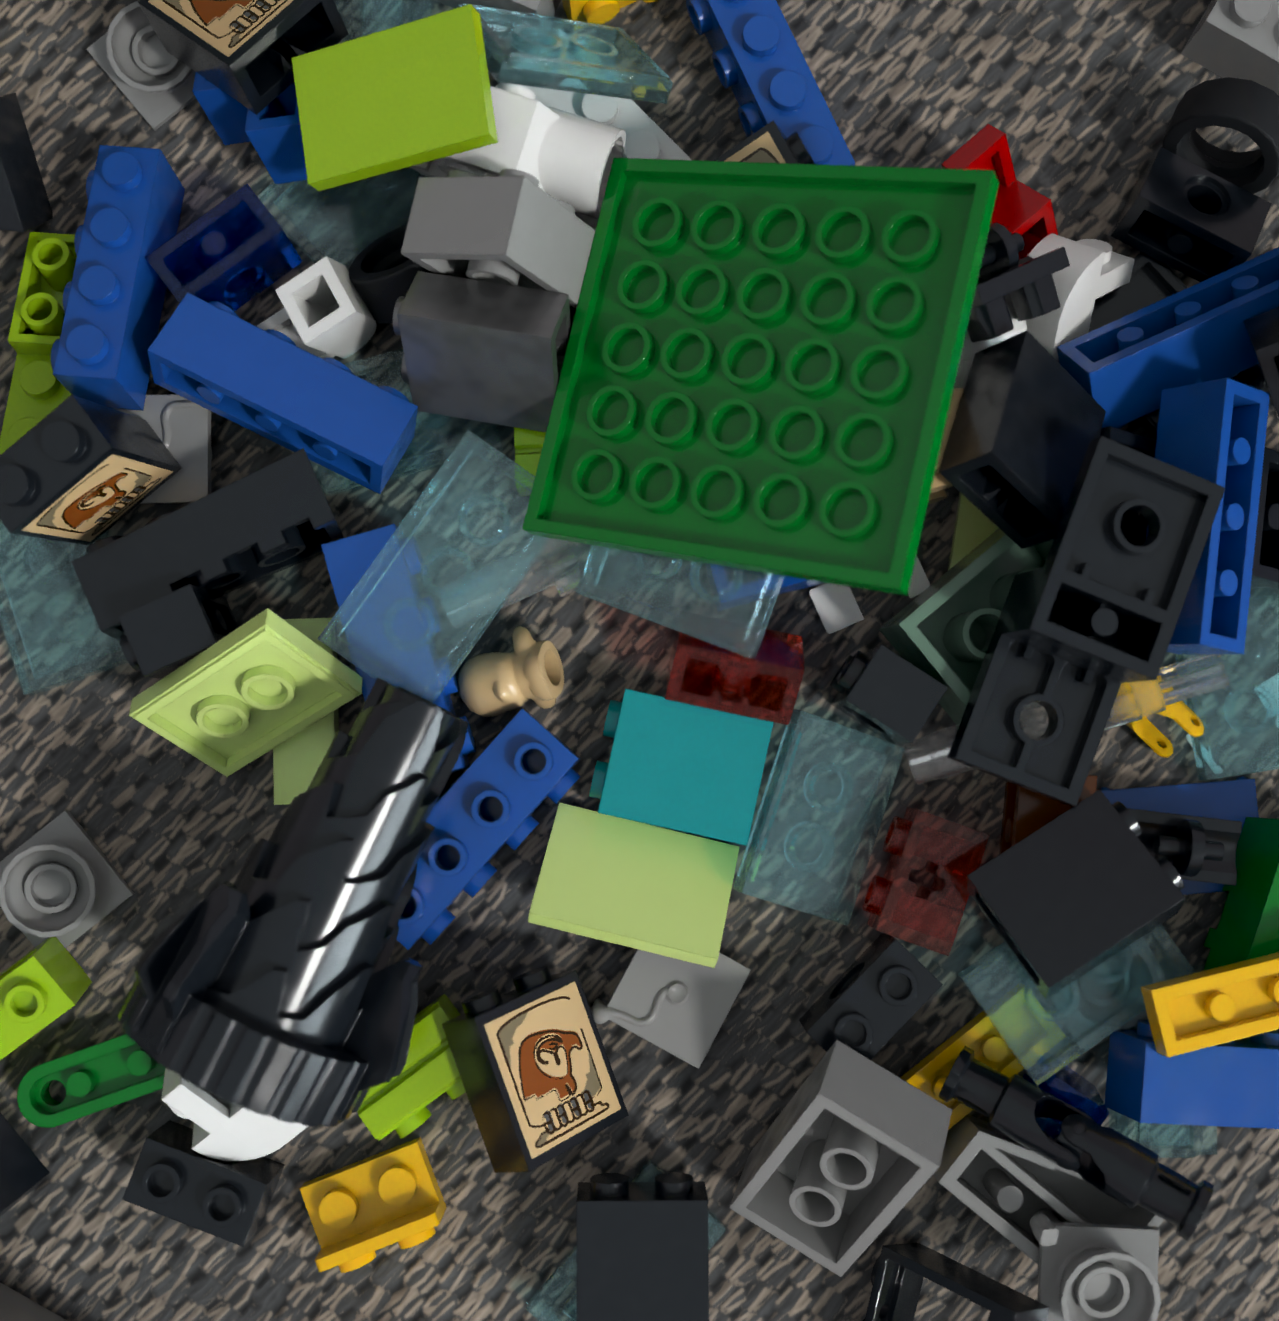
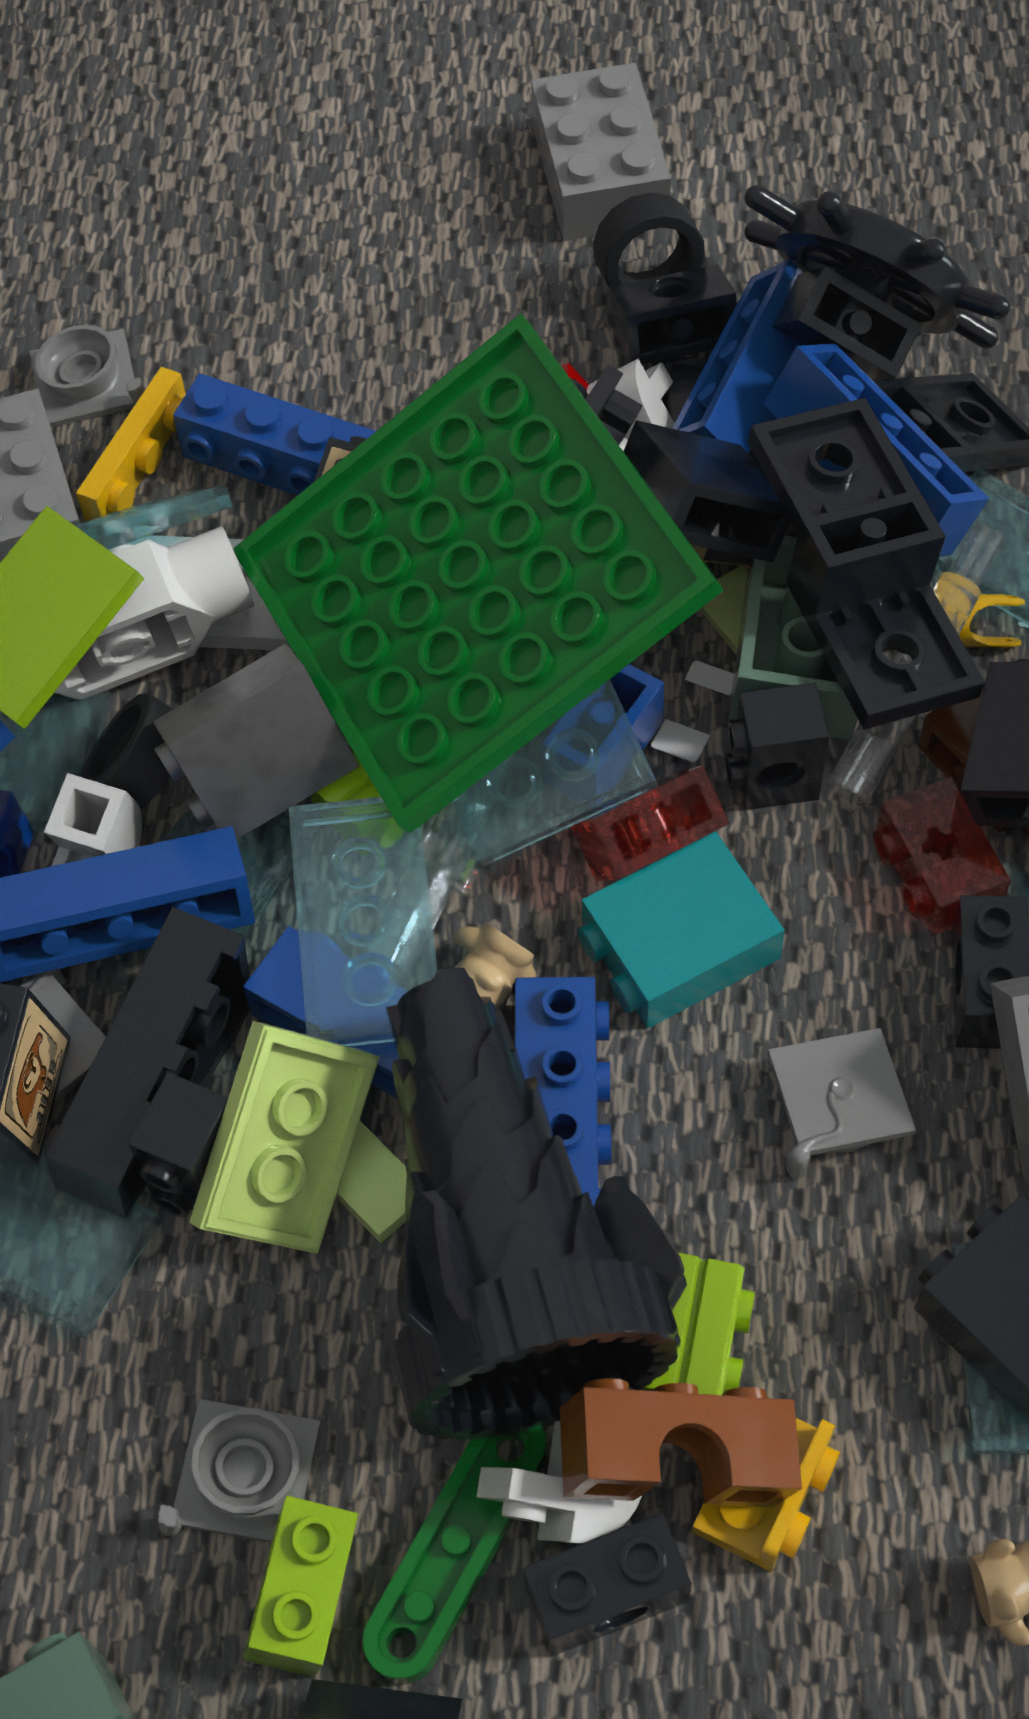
camera: 40 degrees left, 25 degrees down
light grey brick [401,169,596,327] -> none
brick [442,966,629,1173] -> none
yellowish green tile [528,802,740,968] -> none
clear light blue tile [733,709,905,925] -> none
none -> dark orange arch [560,1378,802,1507]

